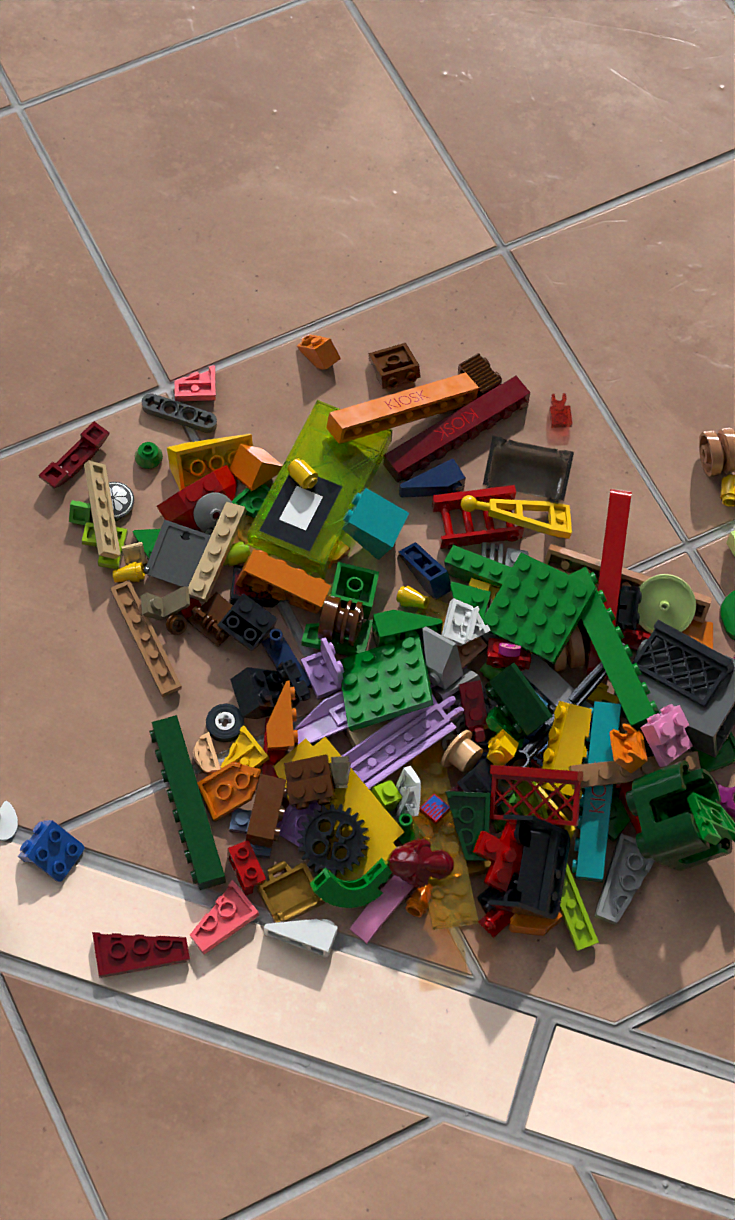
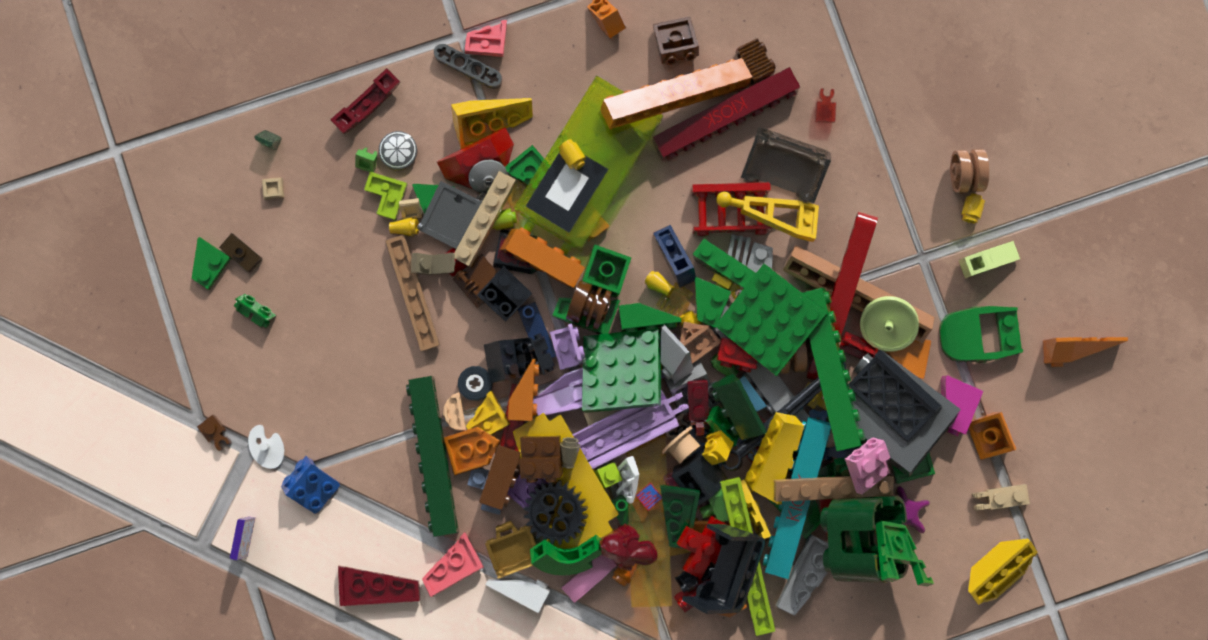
camera: 10 degrees right, 20 degrees up
tan plate [84,461,121,559] -> none
green cone [135,442,163,469] -> none
reddish brown plate [166,614,187,635] -> none
red bracket [227,840,266,896] -> none
orange slope [229,444,285,491] -> none
teal slope [342,488,409,560] -> none
dark blue slope [399,459,466,498] -> none
white slope [442,599,491,646] -> none
red fence [490,765,583,826] -> none
dark pink tile [499,643,521,657] -> none
orange hinge [609,724,648,774] -> none
black hinge [616,585,642,630] -> none

